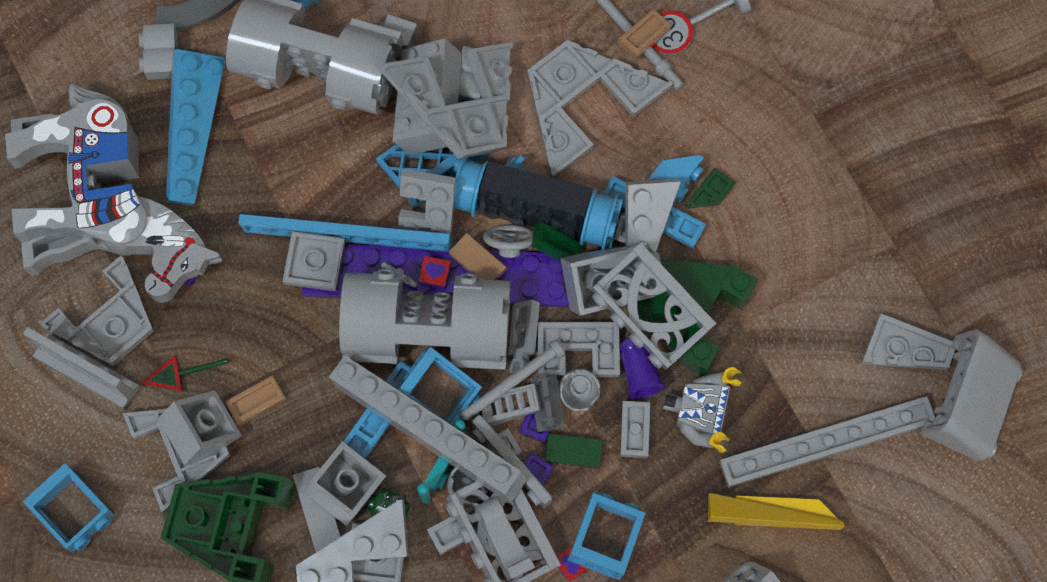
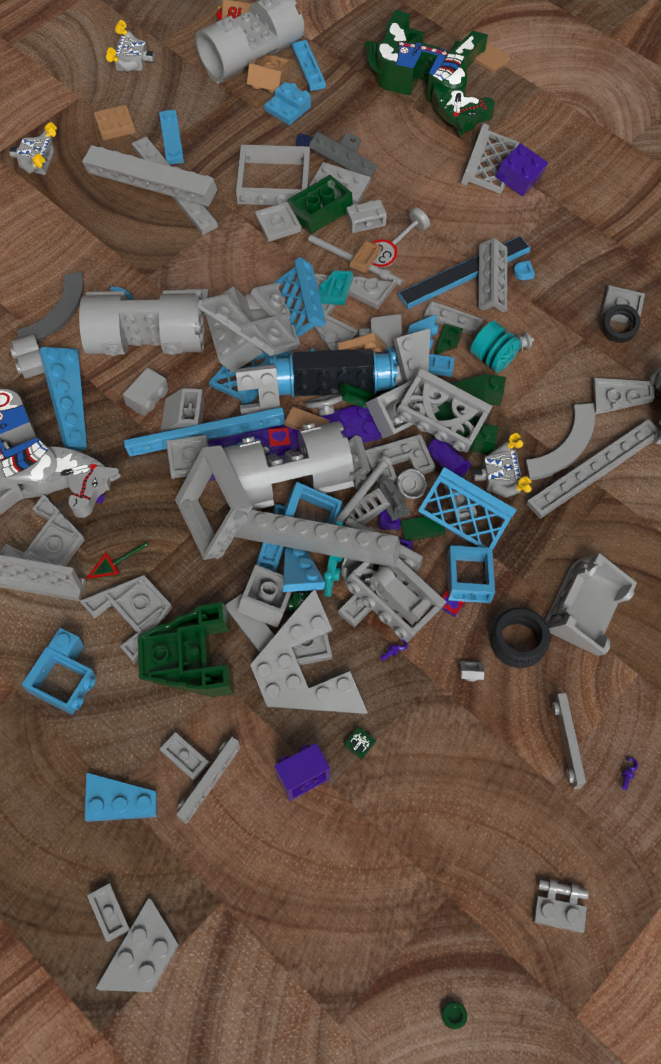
camera: 20 degrees left, 10 degrees down
light grey slope [158,390,242,465] -> none
medium nougat tile [225,375,286,426] -> none
yellow wedge [708,493,844,530] -> none
none -> dark azure brick [48,628,84,661]
none -> light grey brick [123,368,168,416]
none -> light grey slope [161,388,205,433]
none -> light grey window [175,446,253,560]
none -> dark azure fence [272,257,326,338]
none -> dark azure wing [282,548,325,592]
none -> teal wing [319,270,354,305]
none -> medium nougat plate [338,333,388,354]
none -> light grey torso [359,314,402,349]
none -> black tile [398,236,530,309]
none -> dark azure fence [418,467,516,550]
none -> light grey tile [424,301,483,337]
none -> teal wheel [470,321,522,373]
none -> light grey fence [479,238,507,313]
none -> dark azure tile [513,260,535,280]
none -> light grey wheel [515,331,534,352]
none -> light grey tile [525,403,595,480]
none -> light grey tile [601,285,645,325]
none -> black tyre [602,304,641,343]

